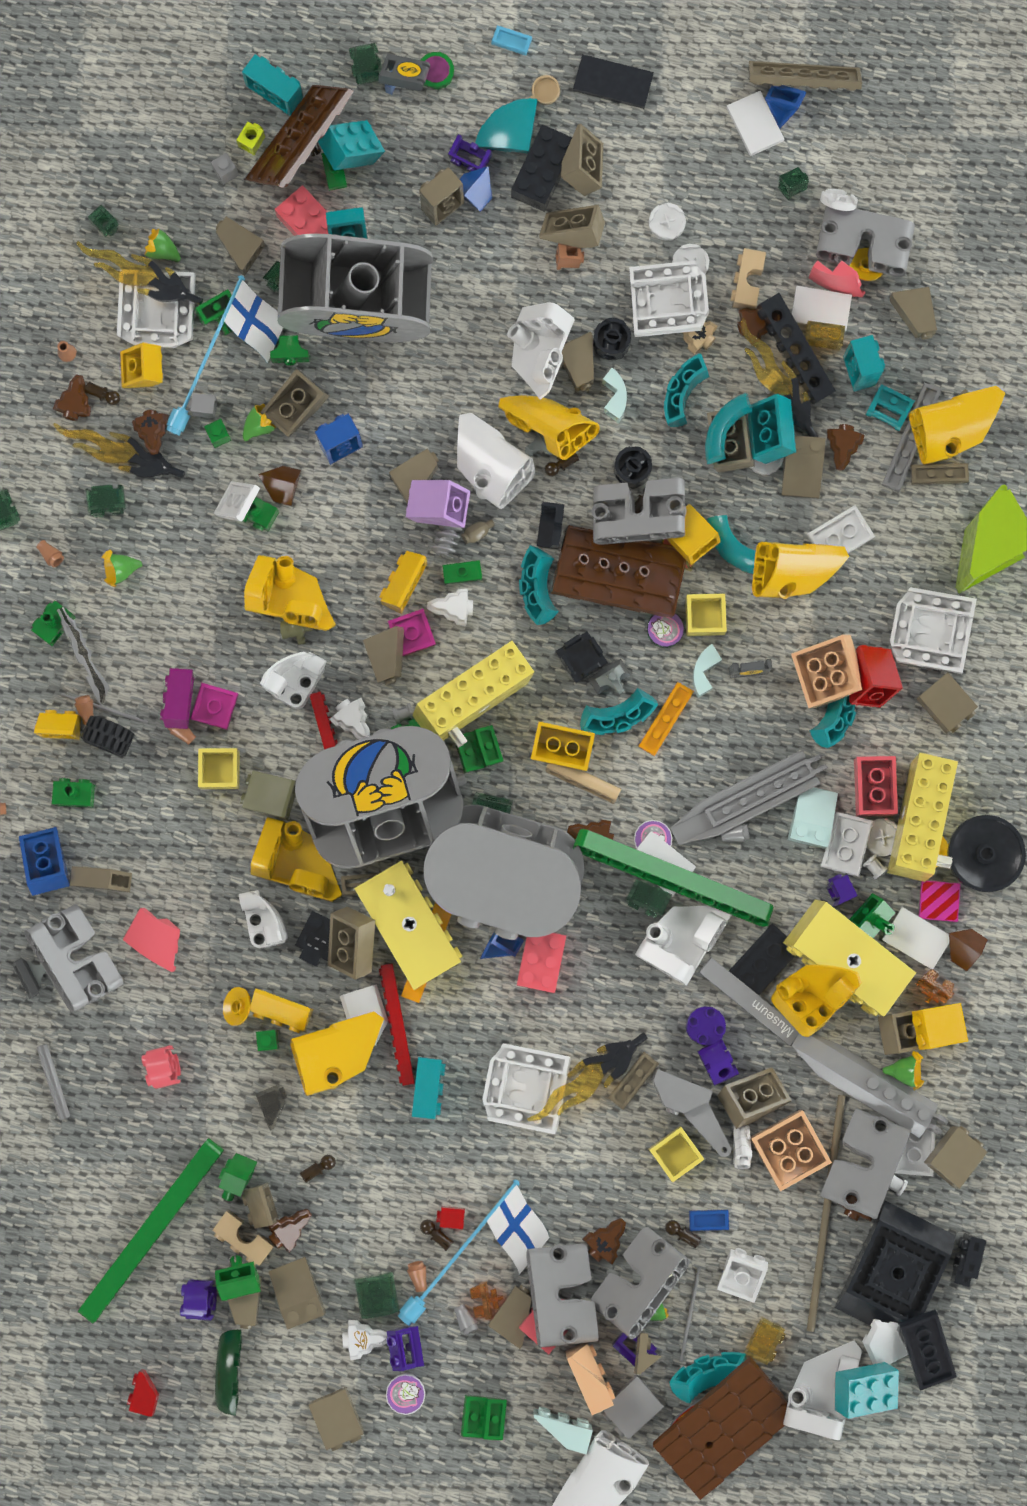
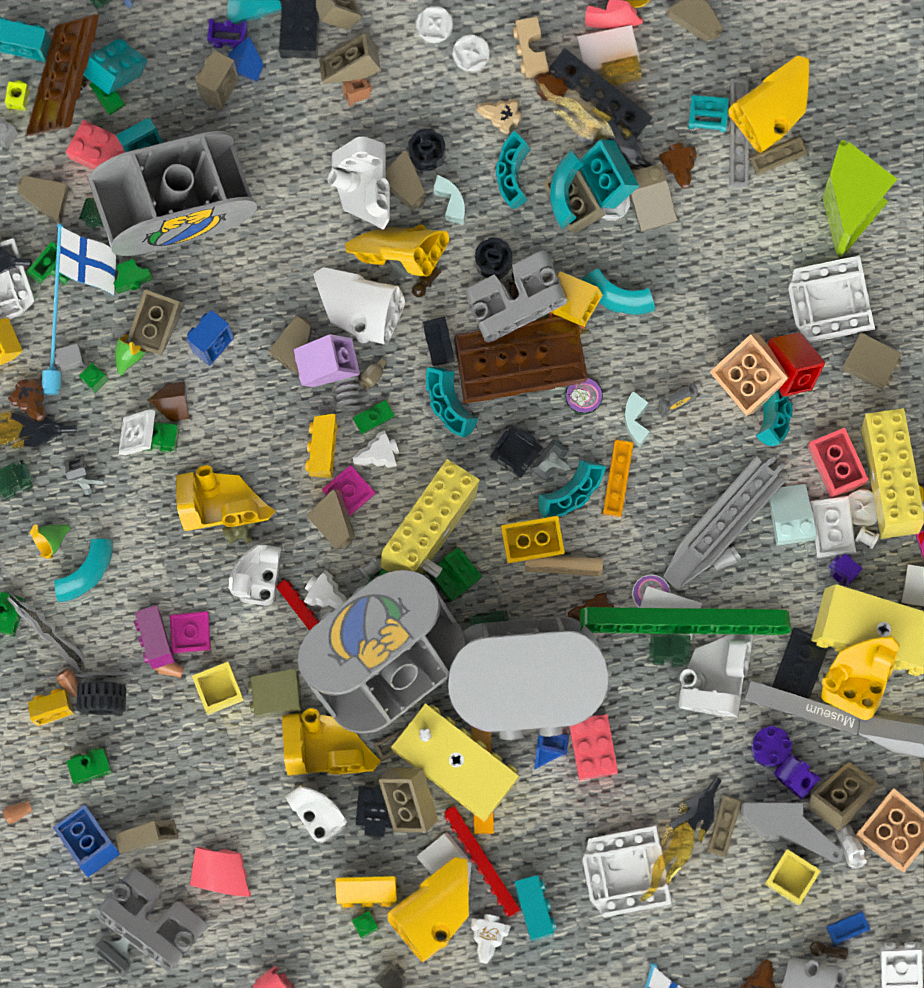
camera: 15 degrees left, 5 degrees down
yellow dish [223,987,251,1026] -> none
white wedge [629,260,709,337] -> none
light yellow piece [685,594,727,636] -> none
yellow panel [752,542,849,599] -> none
white tile [807,505,875,554] -> none
teal brick [843,335,885,392] -> none
green brick [849,893,895,938] -> none
none -> teal brick [54,539,113,603]
none -> piece [65,456,104,495]
none -> white rock [471,914,511,964]

